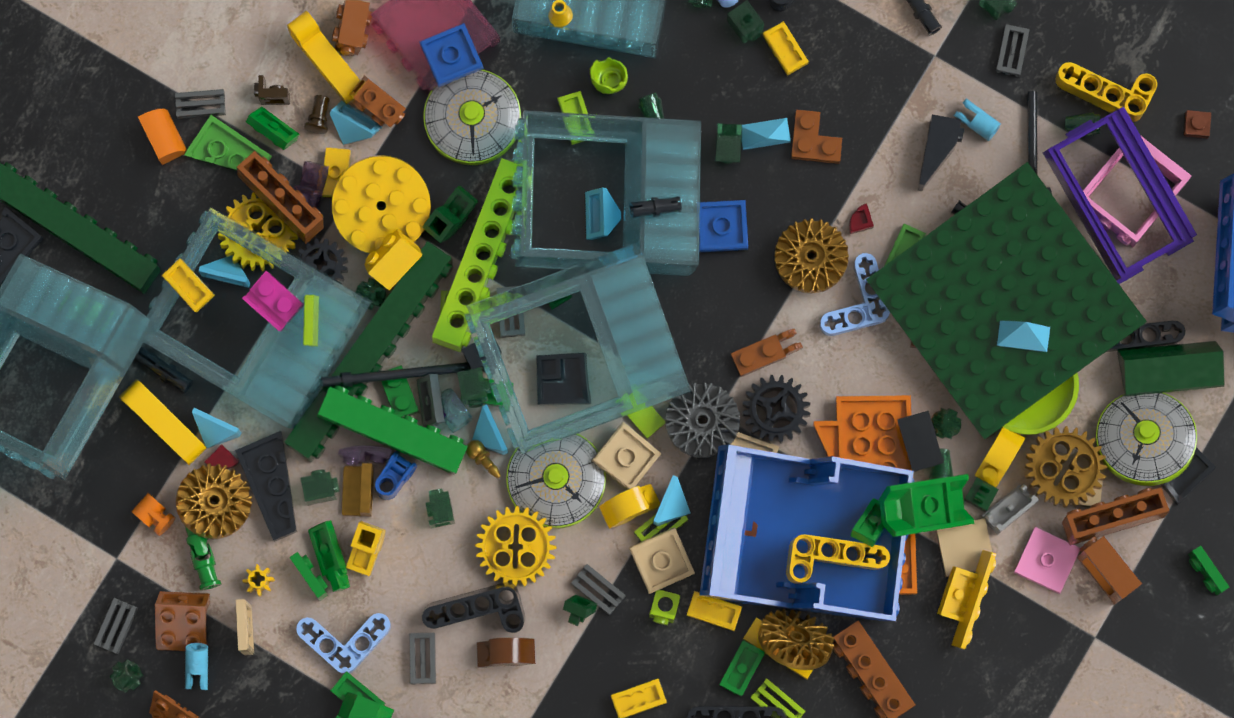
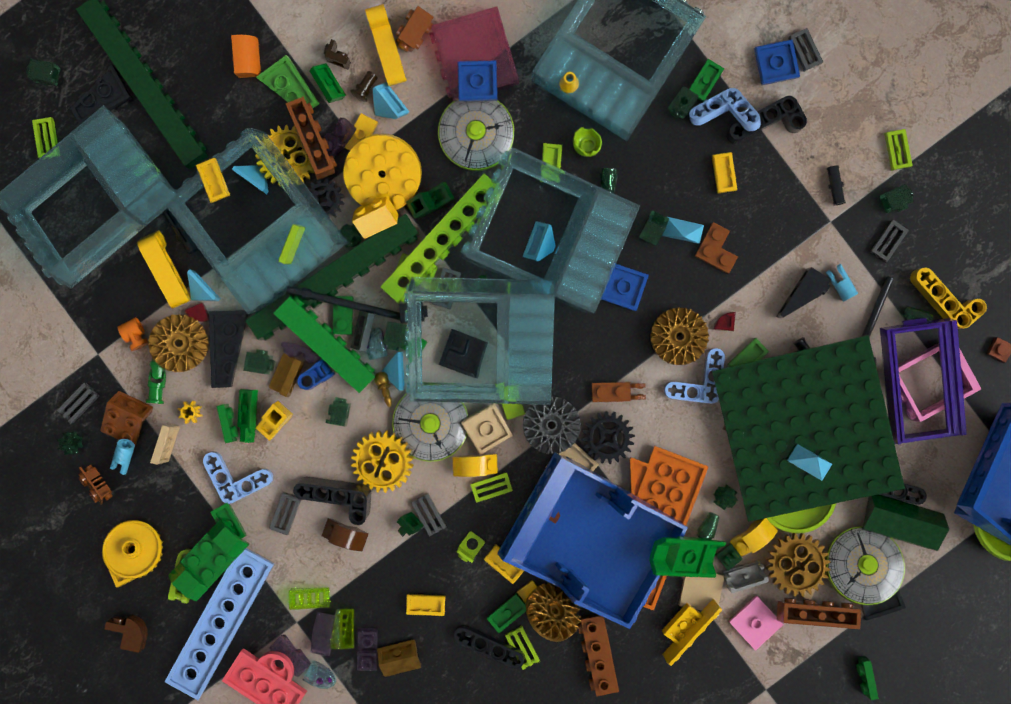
camera: 20 degrees right, 10 degrees up
dark grey tile [175,89,226,119] -> none
dark pink plate [242,271,304,332] -> none
dark orange brick [350,75,406,127] -> none
black pin [629,196,682,218] -> none
tan tile [629,527,695,594] -> none
medium azure slope [653,475,690,526] -> none
clear green brick [727,0,764,43] -> none
yellow beam [786,534,890,584] -> none
green plate [850,498,885,547] -> none
black piece [897,410,944,472] -> none
dark orange window [1077,536,1142,605] -> none

